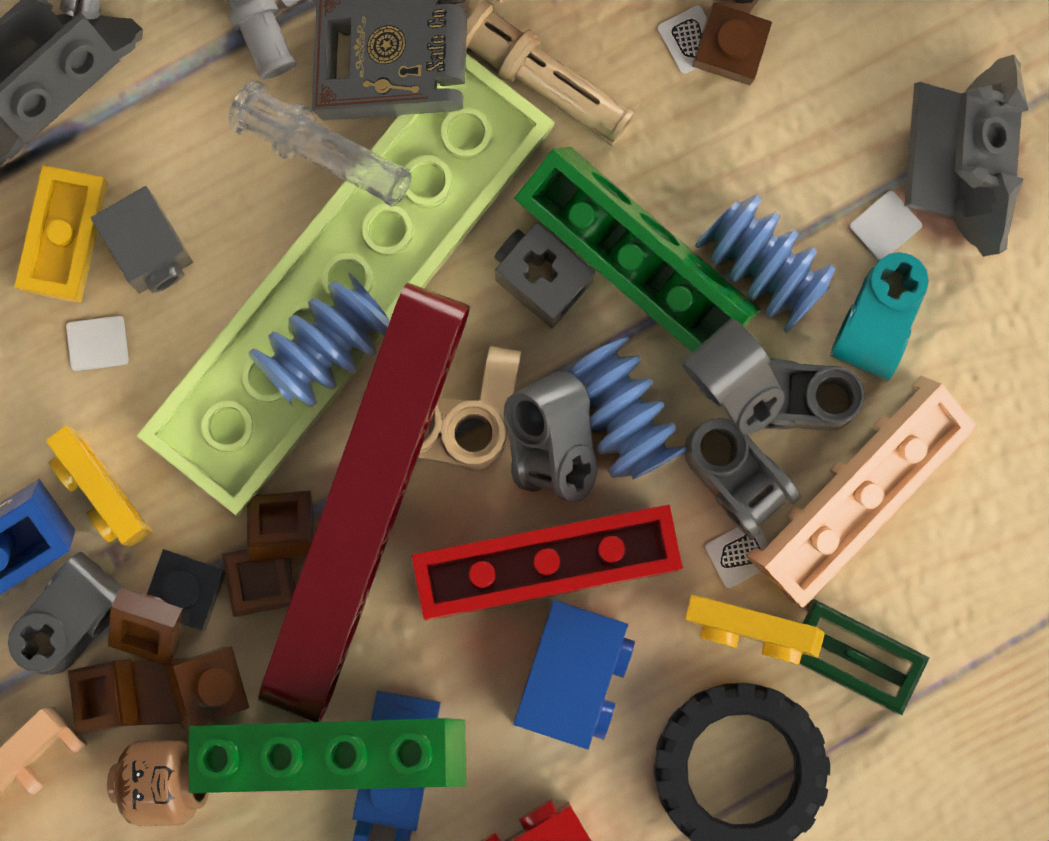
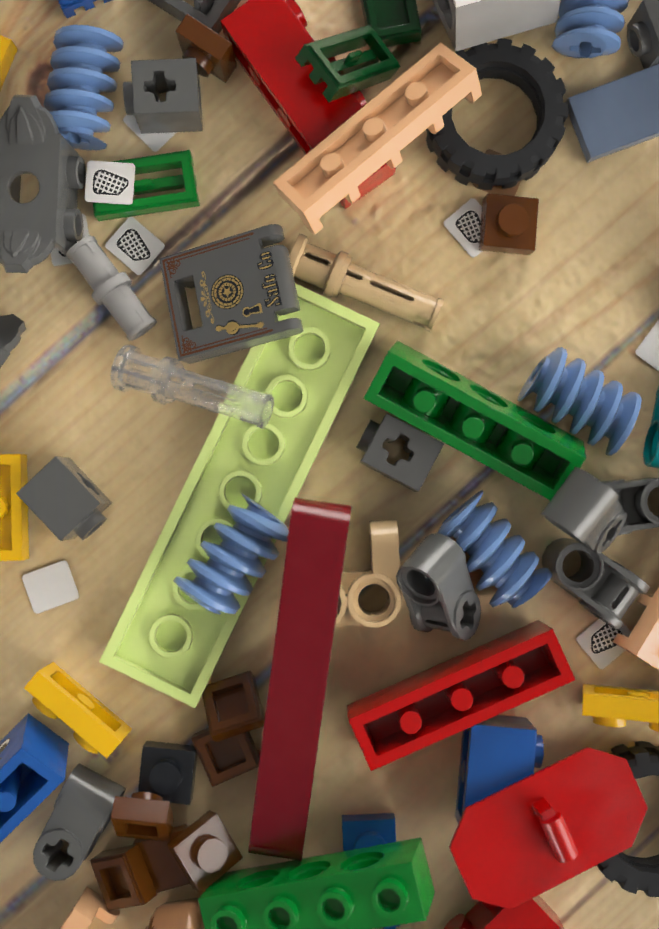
camera: 10 degrees left, 5 degrees up
none -> red shield [449,747,648,910]

